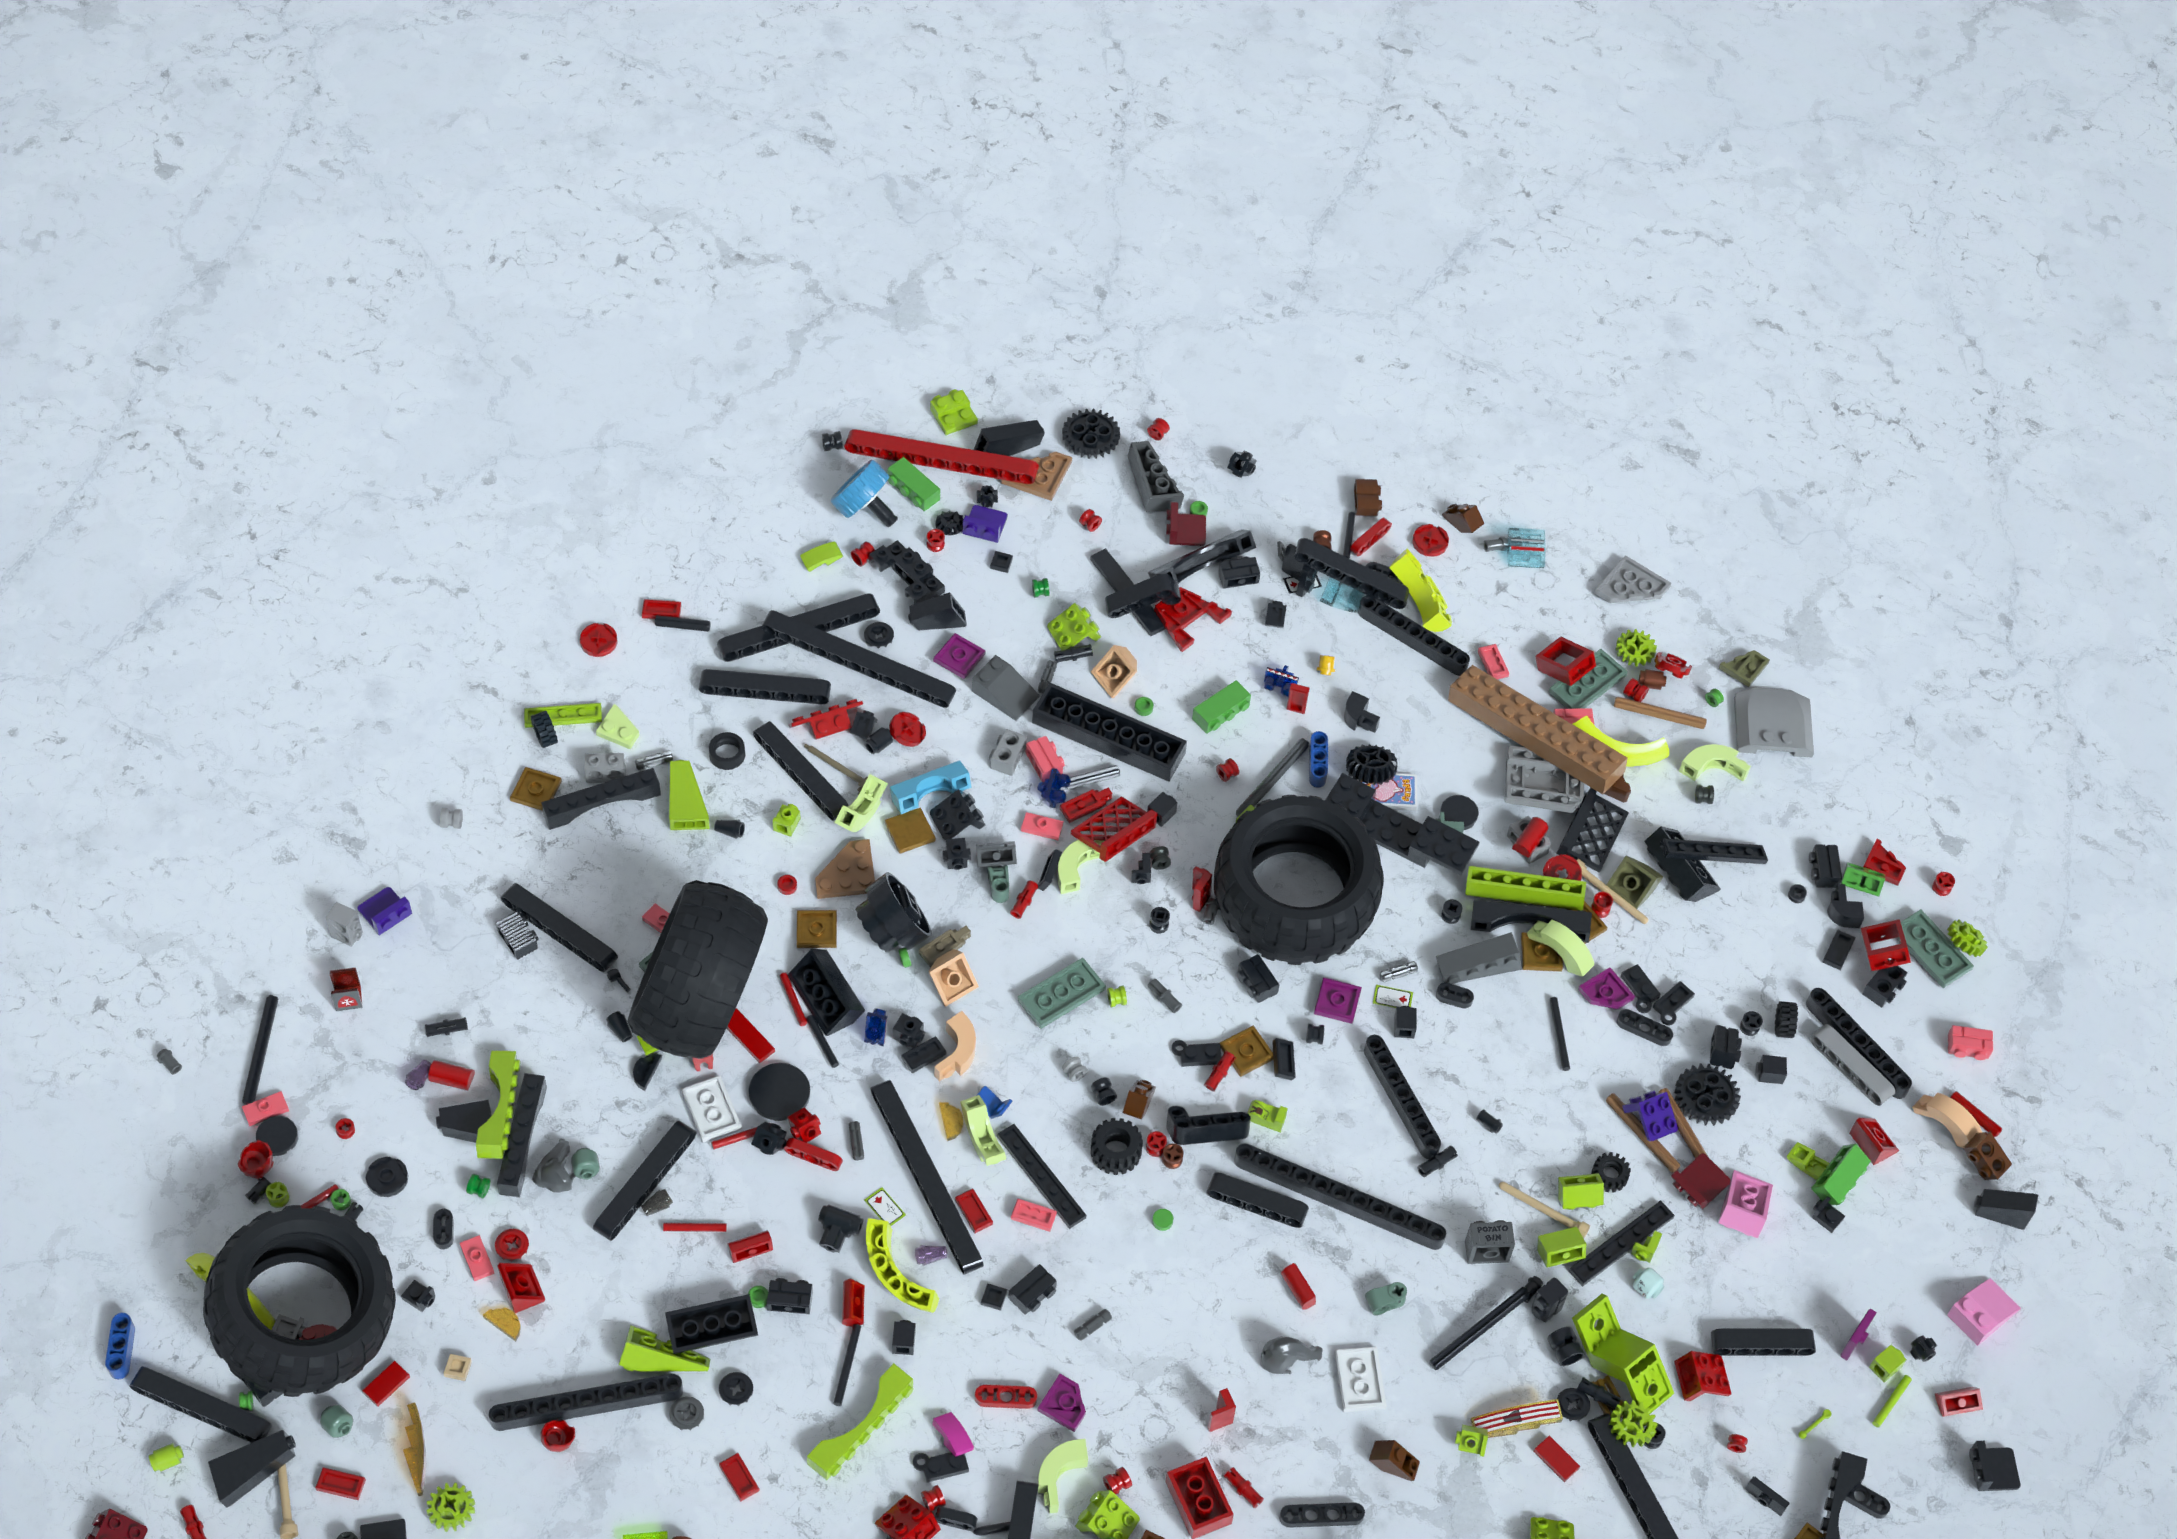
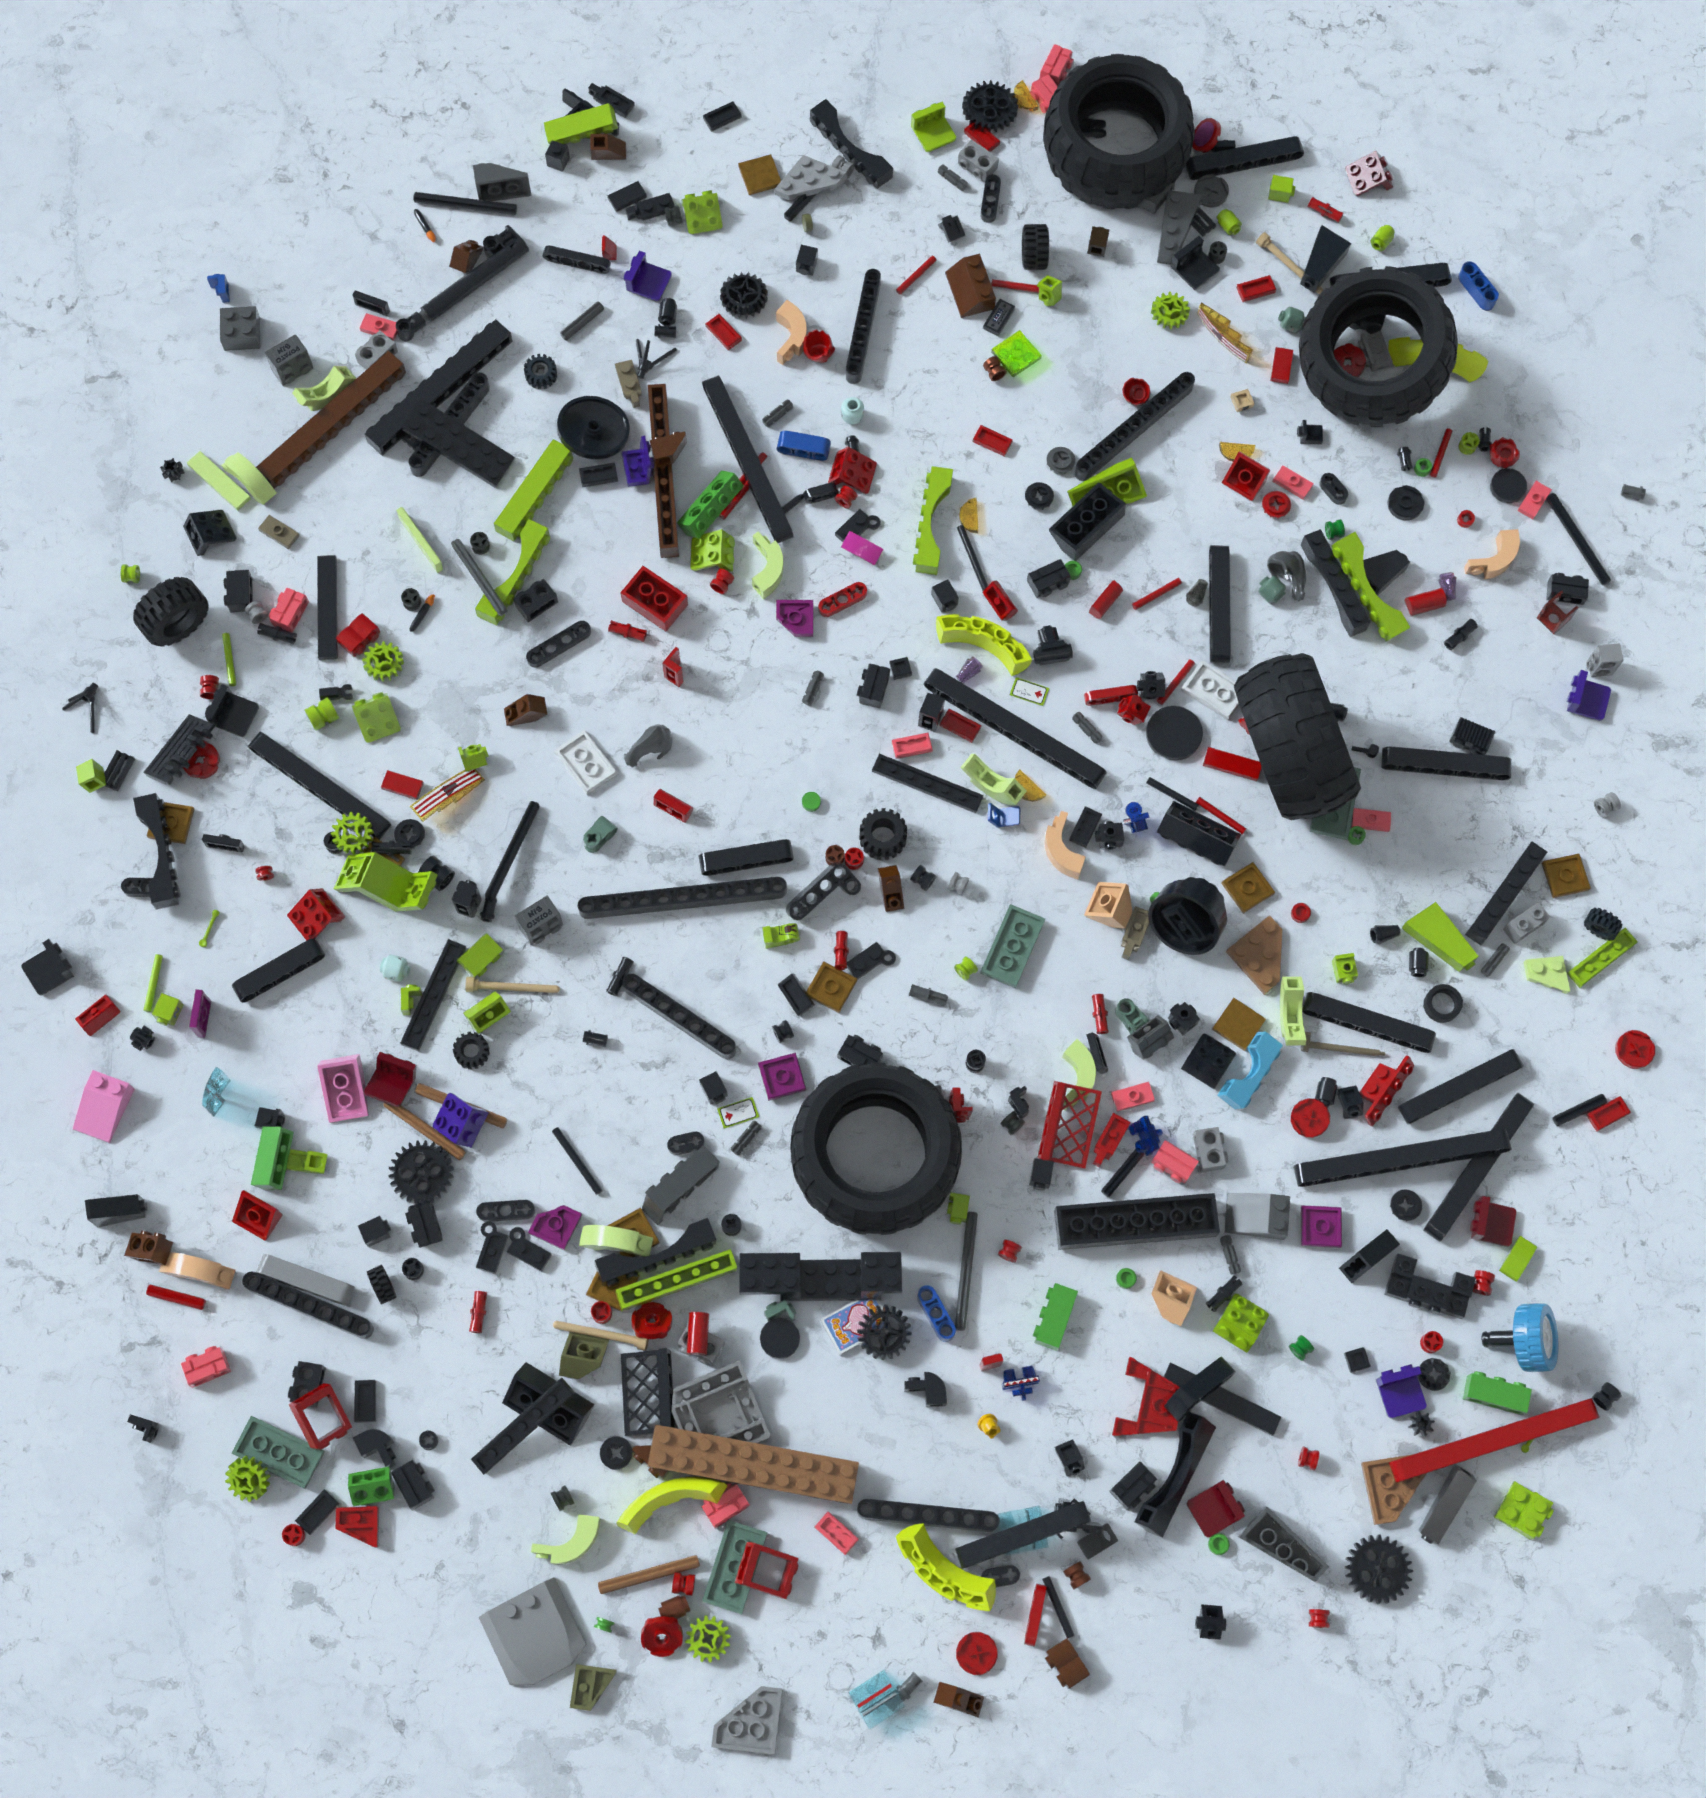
camera: 150 degrees right, 15 degrees up
none -> black bracket [127,1414,159,1443]
none -> clear light blue slope [202,1067,231,1117]
none -> black tile [295,1489,340,1535]
none -> red pin [469,1291,487,1333]
none -> black gear [600,1436,633,1470]
none -> black brick [918,693,945,732]
none -> clear yellow tile [959,498,978,533]
none -> black brick [1409,948,1429,977]
none -> light nougat arch [1464,529,1520,579]
none -> dark red bracket [1470,1196,1516,1247]
none -> black brick [1546,573,1589,605]

